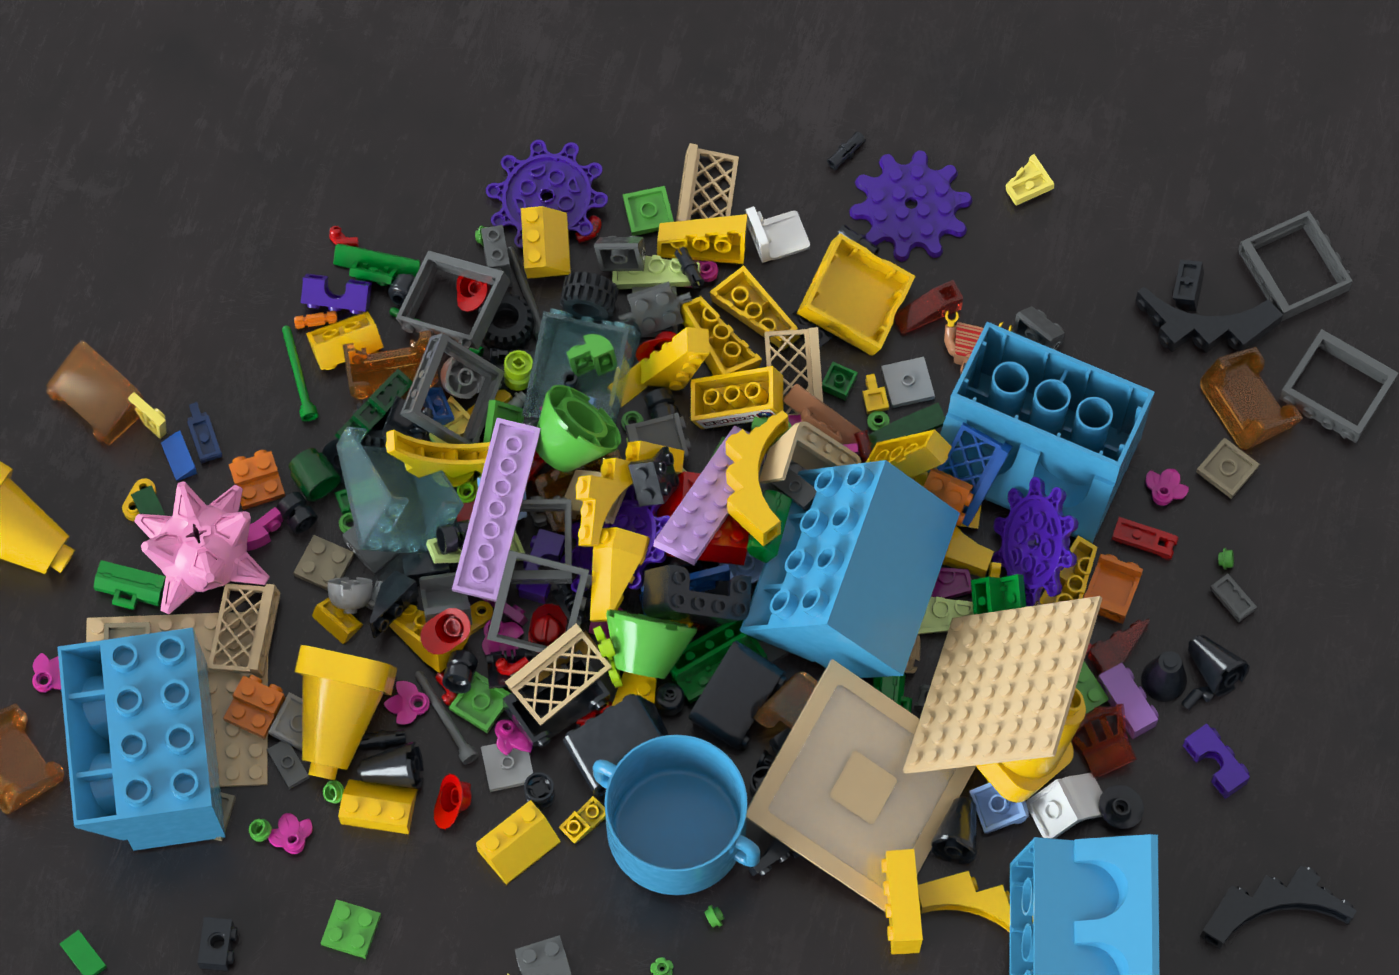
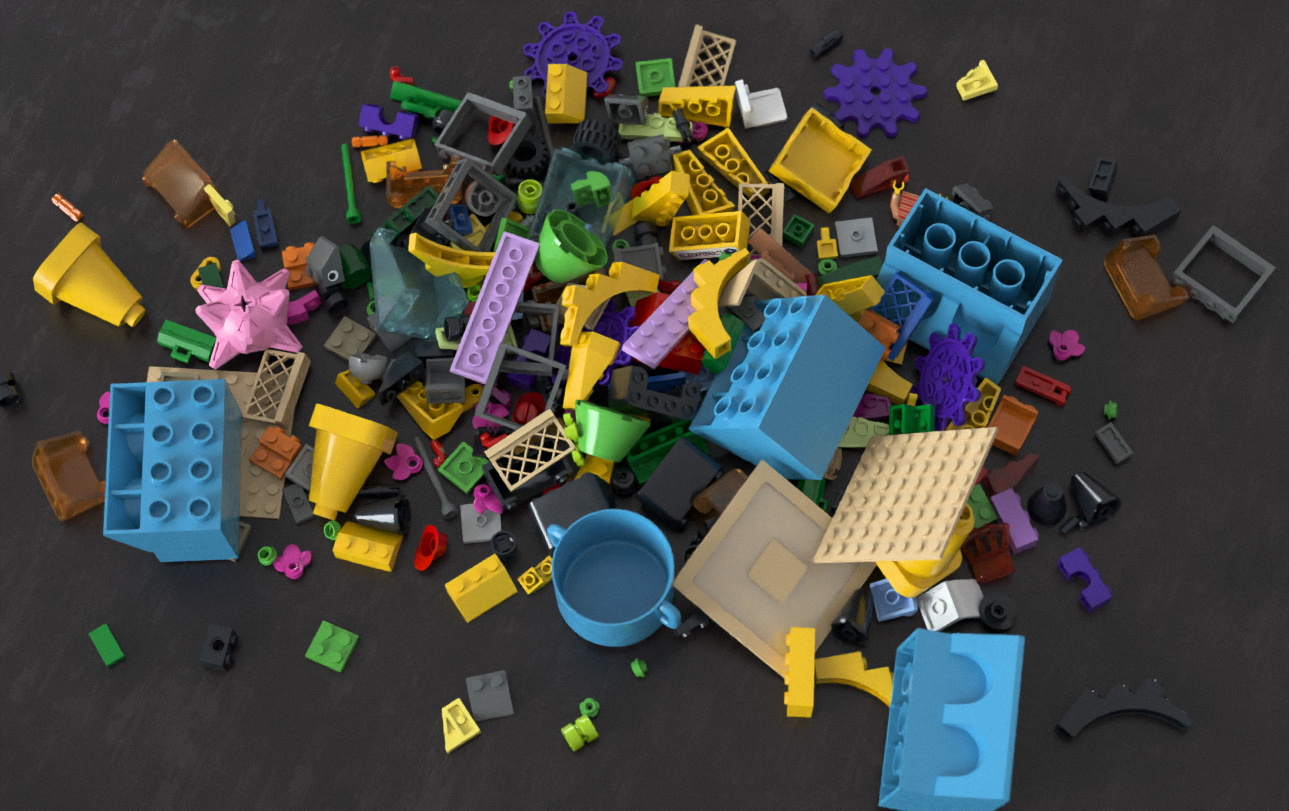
camera: 10 degrees right, 0 degrees up
red piece [420,608,471,654] -> none
black wheel [442,650,478,694] -> none
black bracket [628,446,679,507] -> none
dark tan plate [1196,438,1260,499] -> none
dark grey window [1238,211,1353,322] -> none
none -> dark grey slope [305,236,345,288]
none -> red arm [657,280,681,294]

